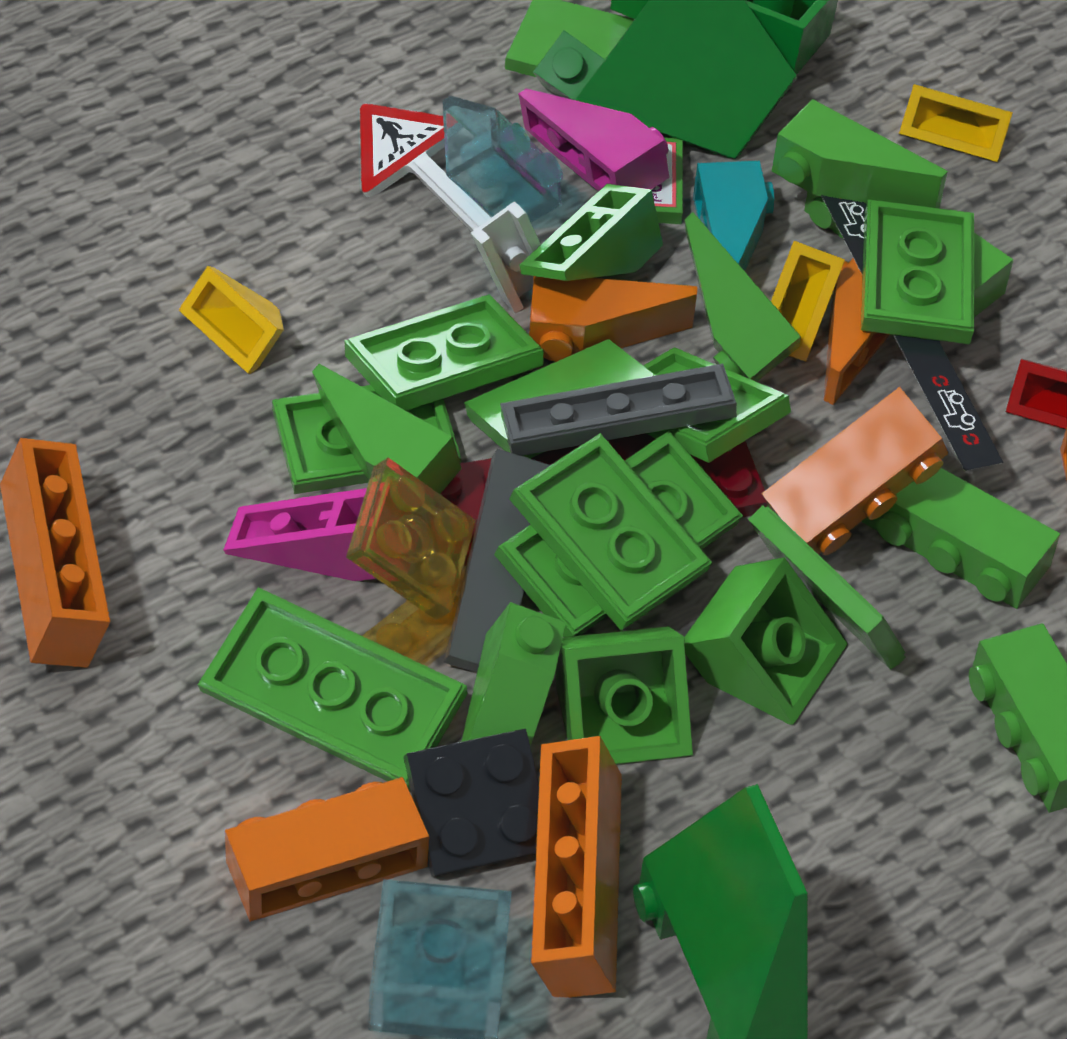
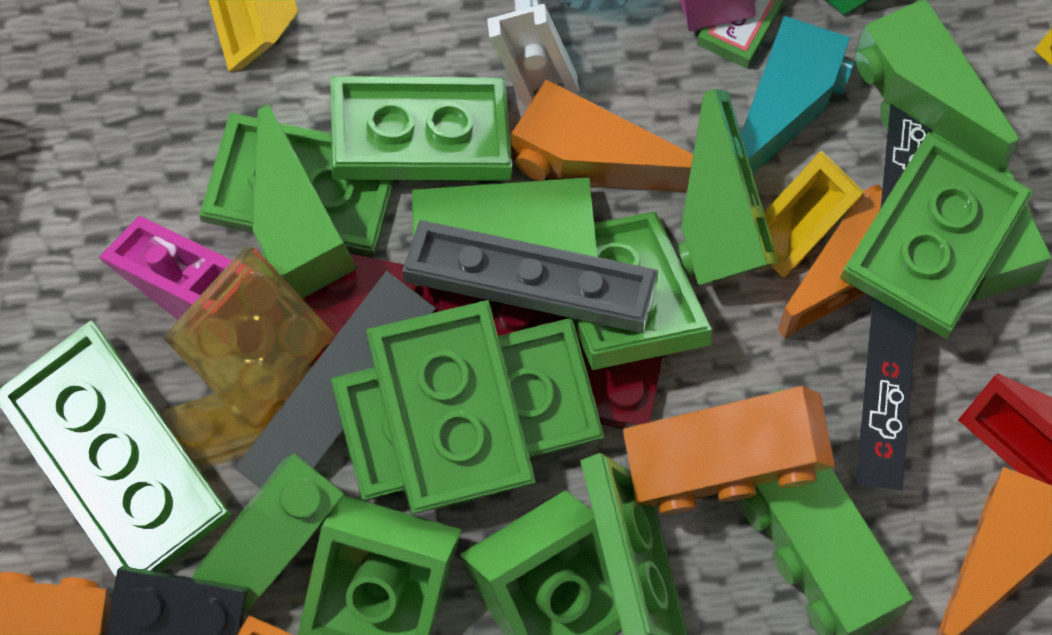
camera: 25 degrees right, 15 degrees up
bright green slope [519,184,663,281] -> none

